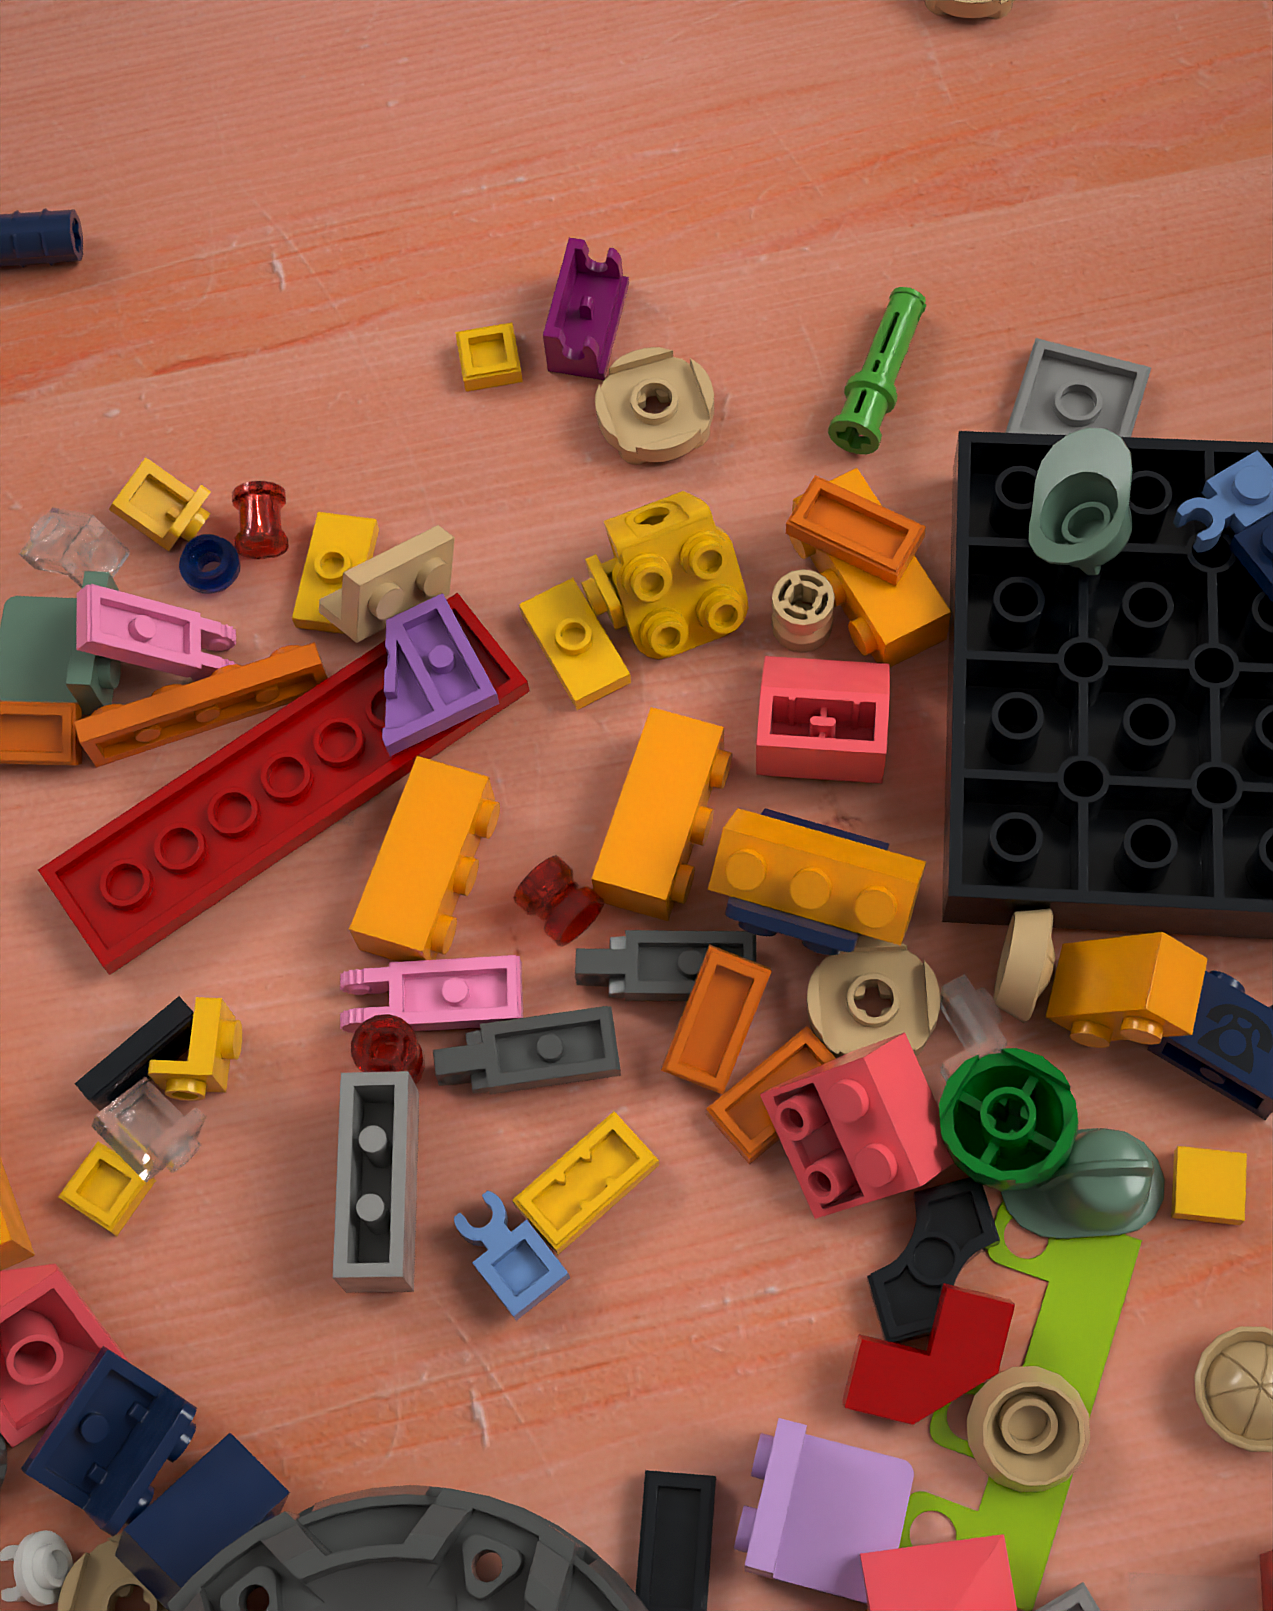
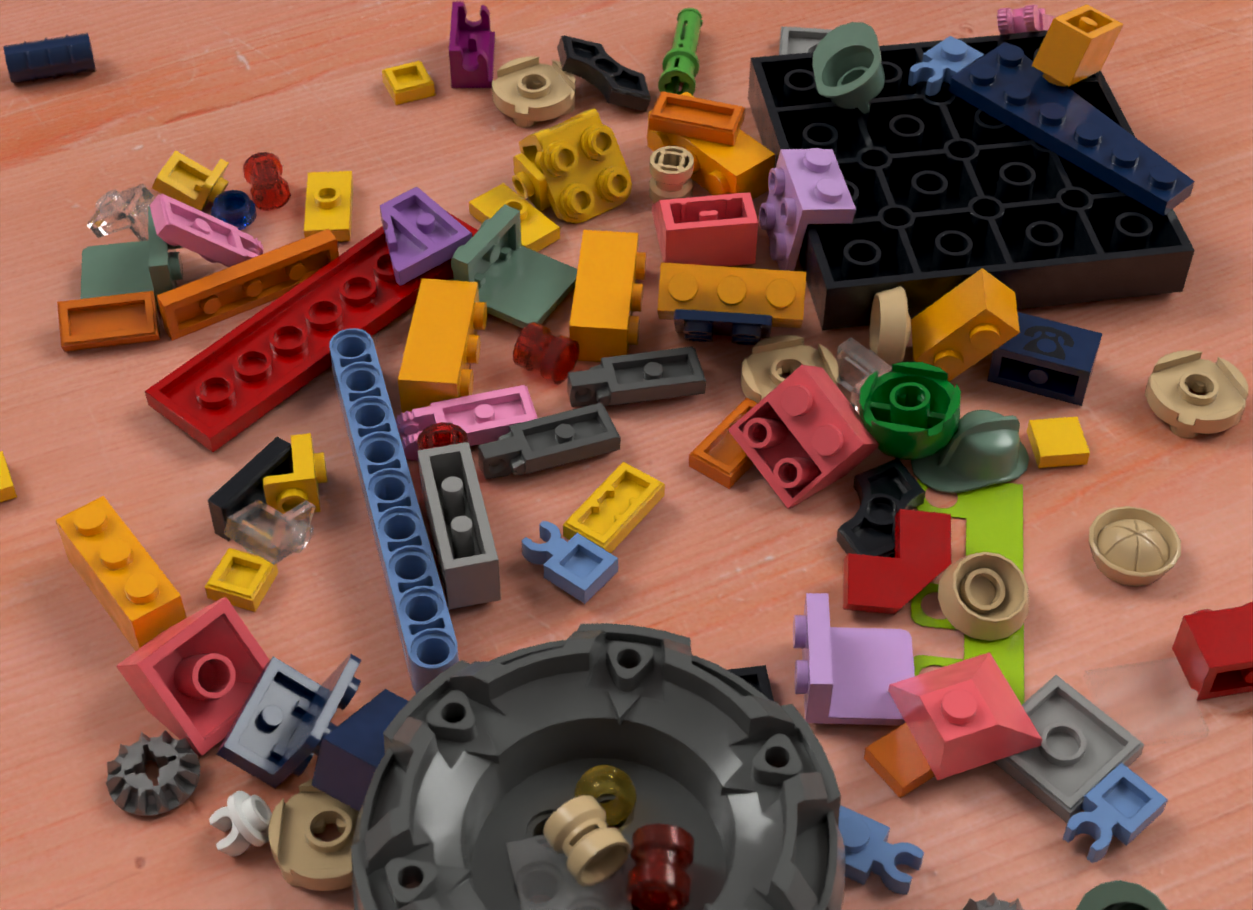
camera: 20 degrees left, 20 degrees down
tan bracket [319,525,455,643] -> none
orange tile [661,944,772,1094] -> none
none -> medium blue beam [329,328,459,693]
none -> sand green bracket [451,204,577,331]
none -> black tile [557,35,651,112]
none -> lavender bracket [759,148,856,271]

